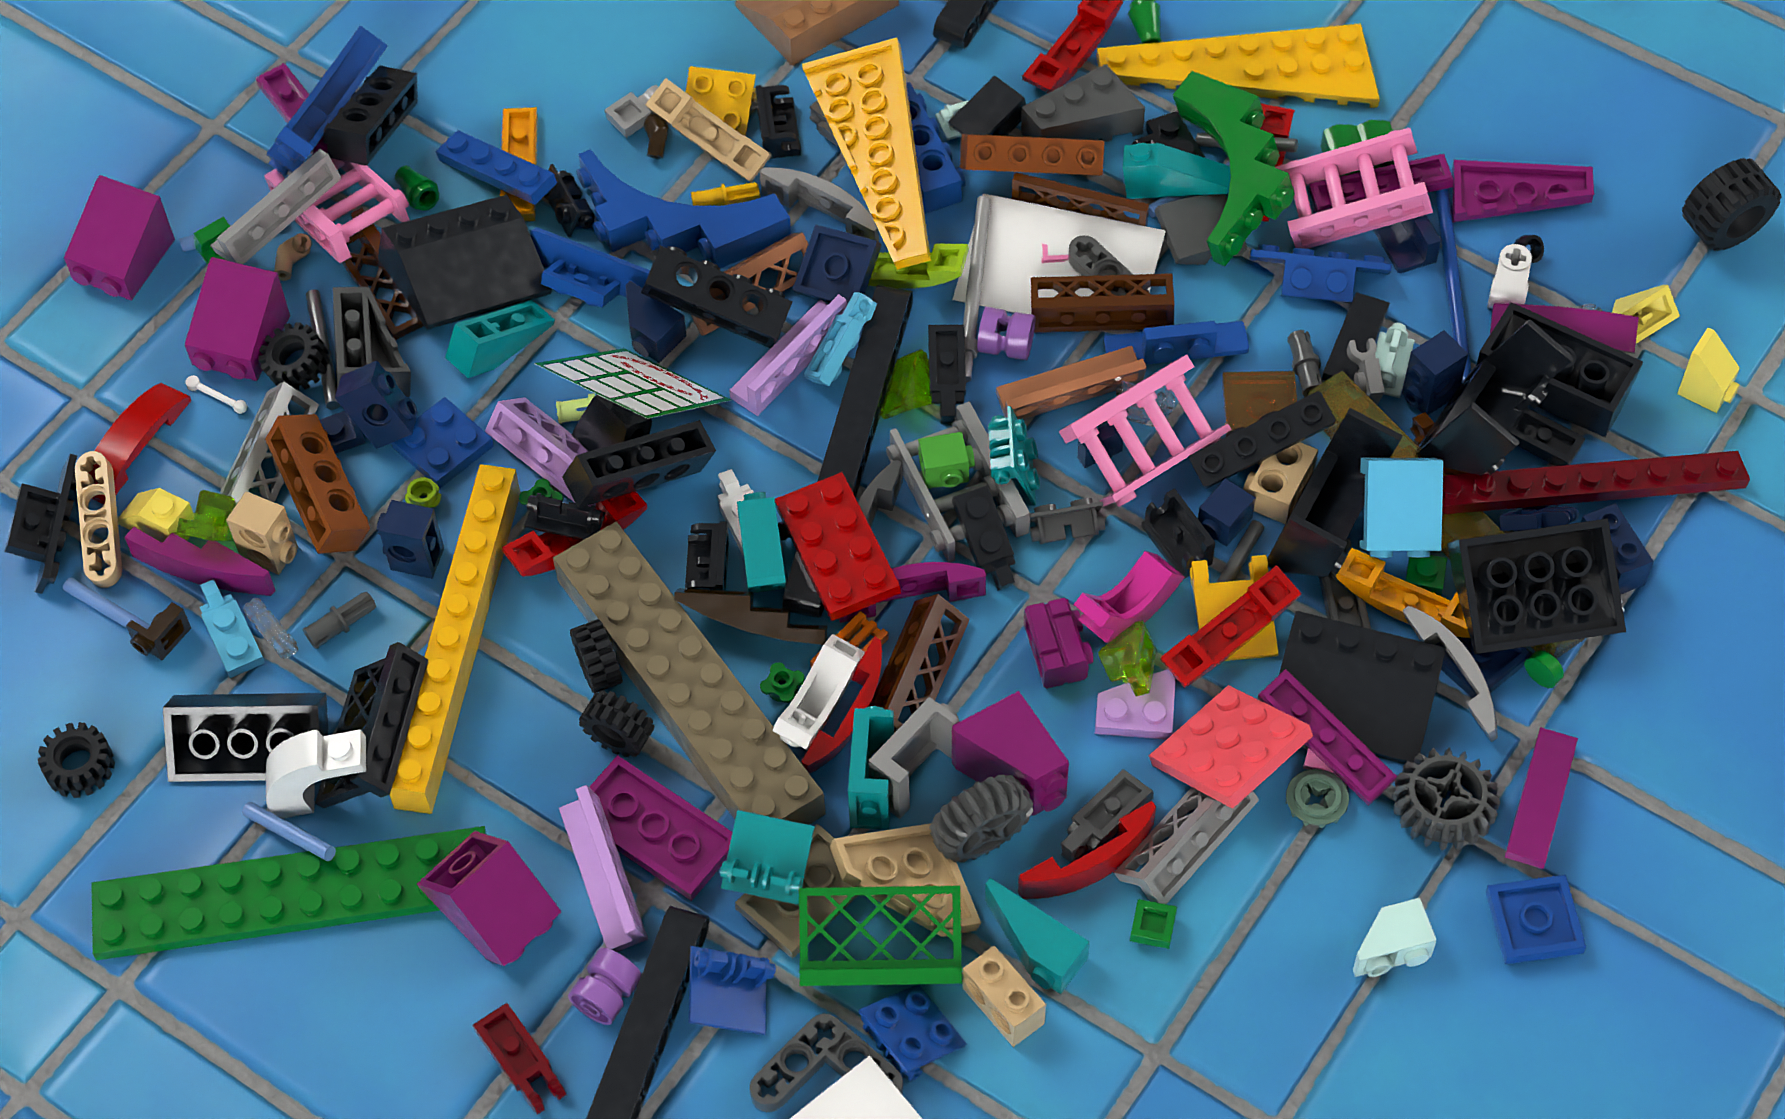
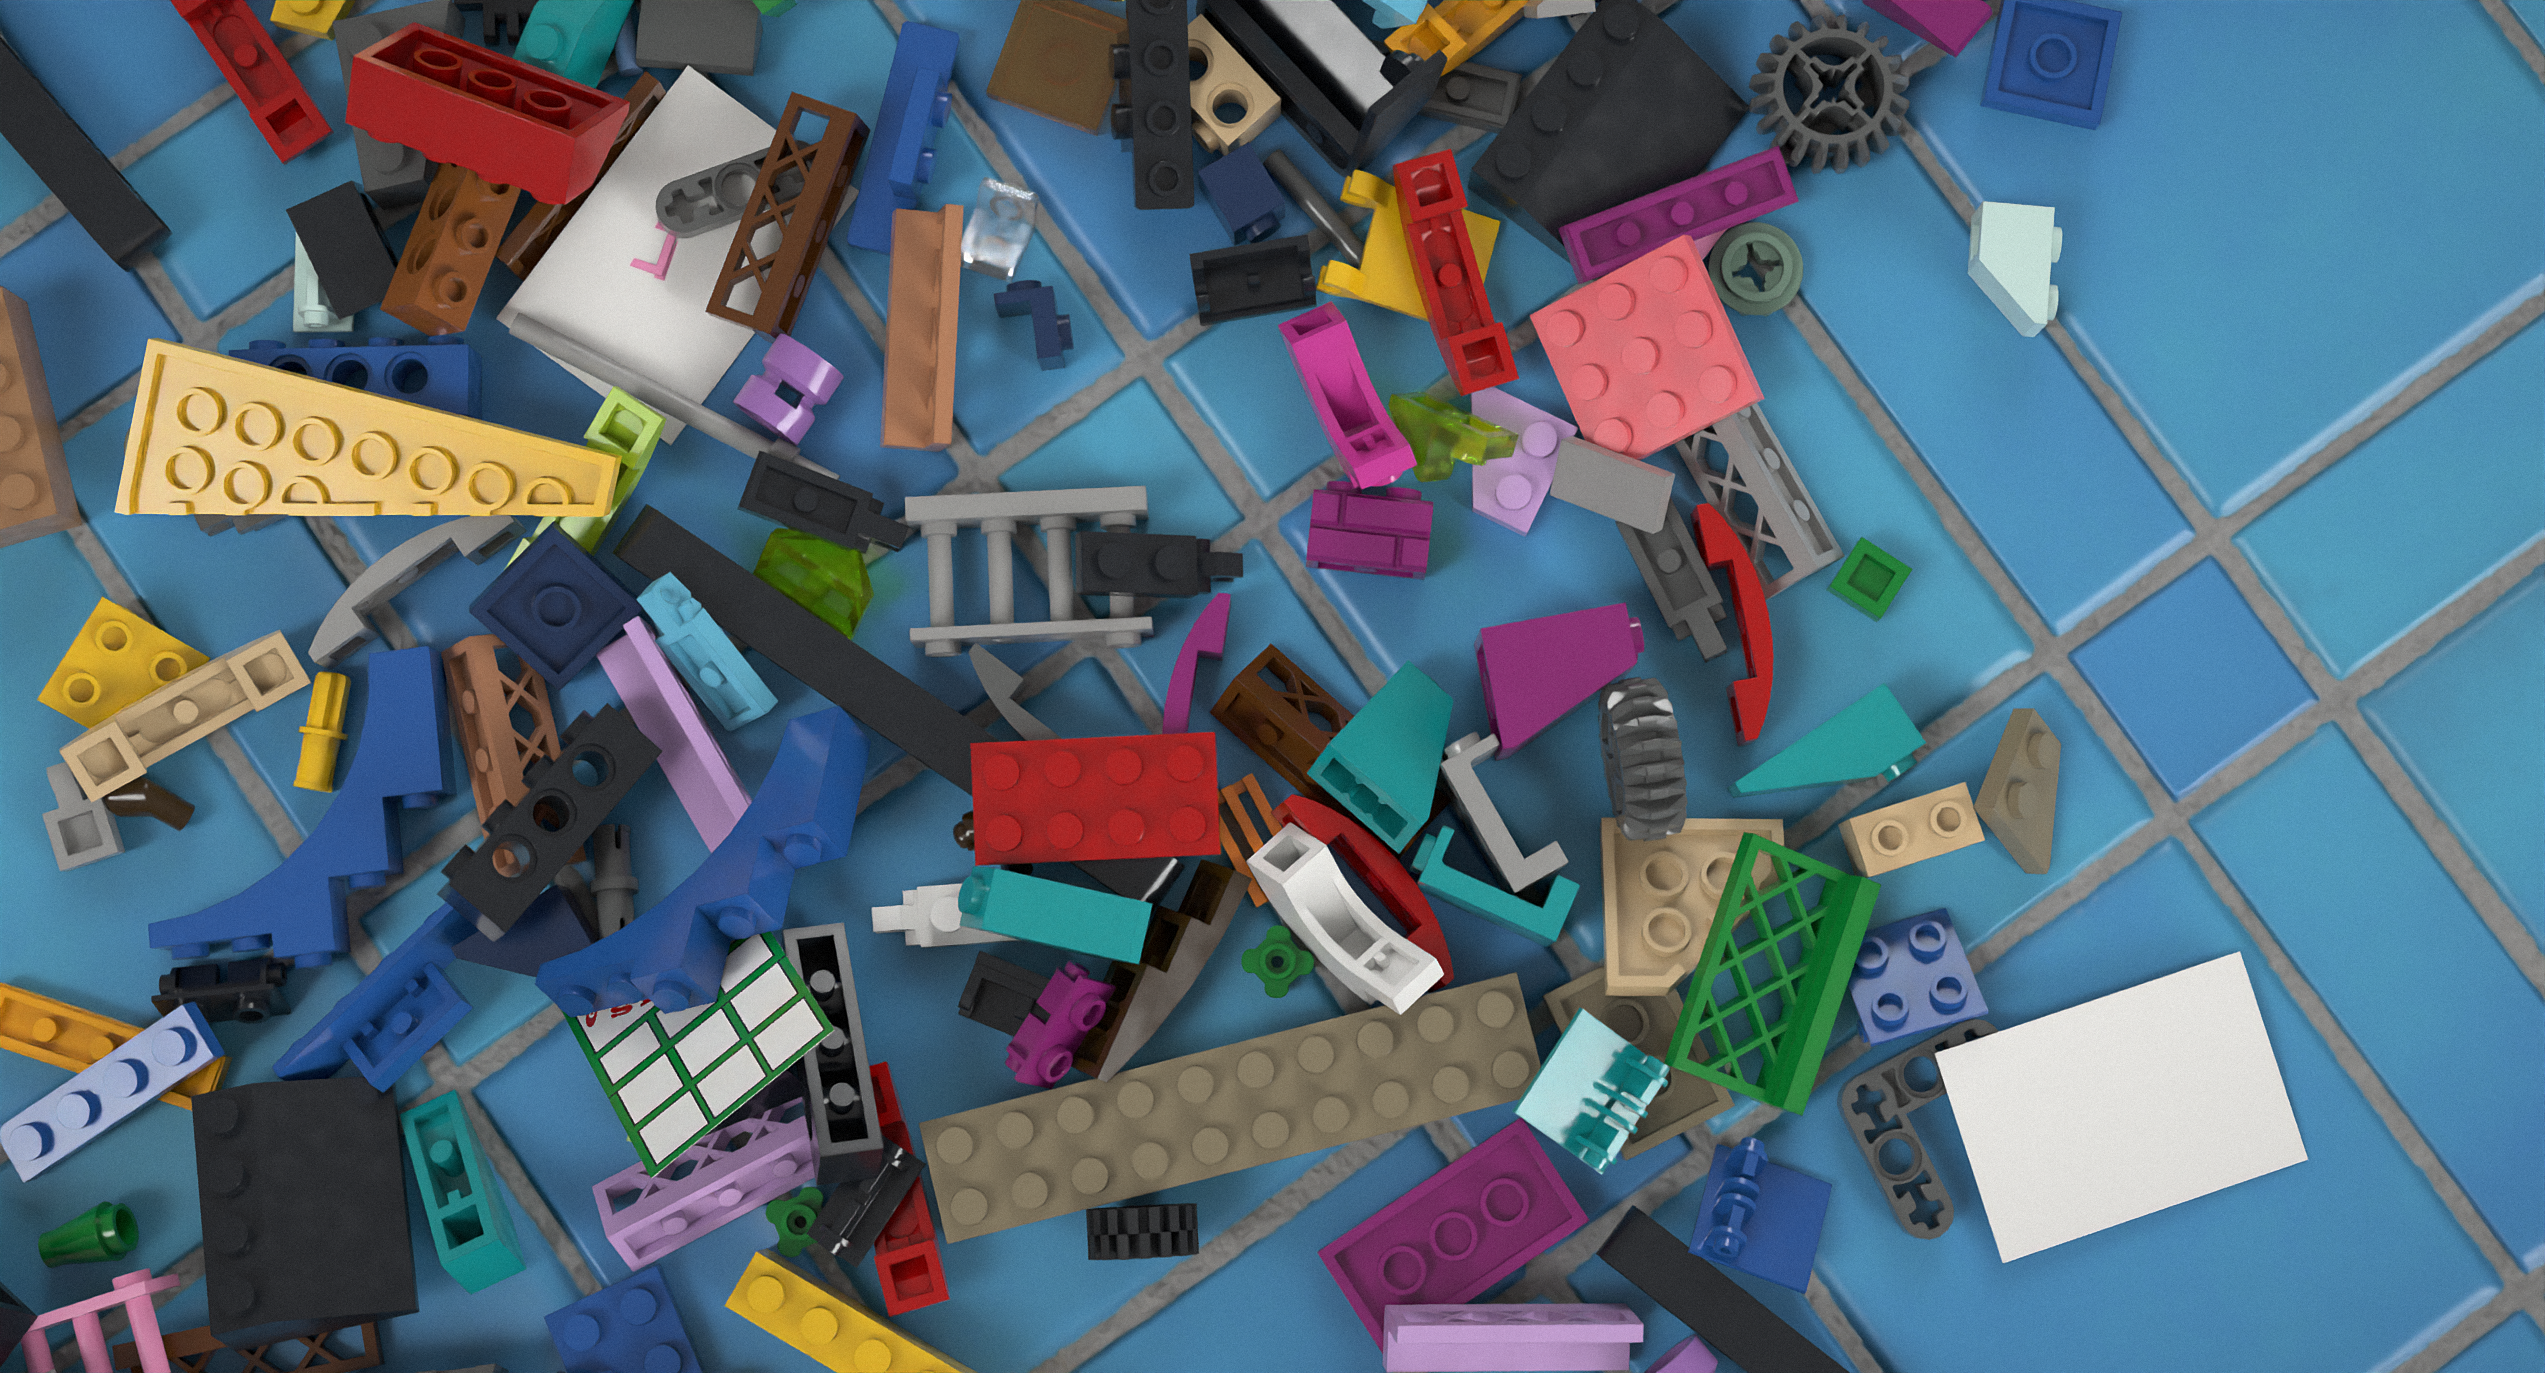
camera: 70 degrees left, 25 degrees up
black tyre [579,690,655,757] -> none
black hinge [755,85,801,159] -> none
bright green brick [918,432,975,489] -> none
teal hinge [988,406,1040,505] -> none
dark grey hinge [1030,498,1105,544] -> none
bright pink fence [1059,355,1232,507] -> none
none -> red slope [345,22,630,205]
none -> blue arch [535,706,871,1018]
none -> dark grey pin [589,824,639,940]
none -> magenta hinge [1005,959,1116,1089]
none -> teal slope [1307,660,1454,854]
none -> light grey tile [1549,436,1675,534]
none -> dark tan wing [1973,708,2061,874]

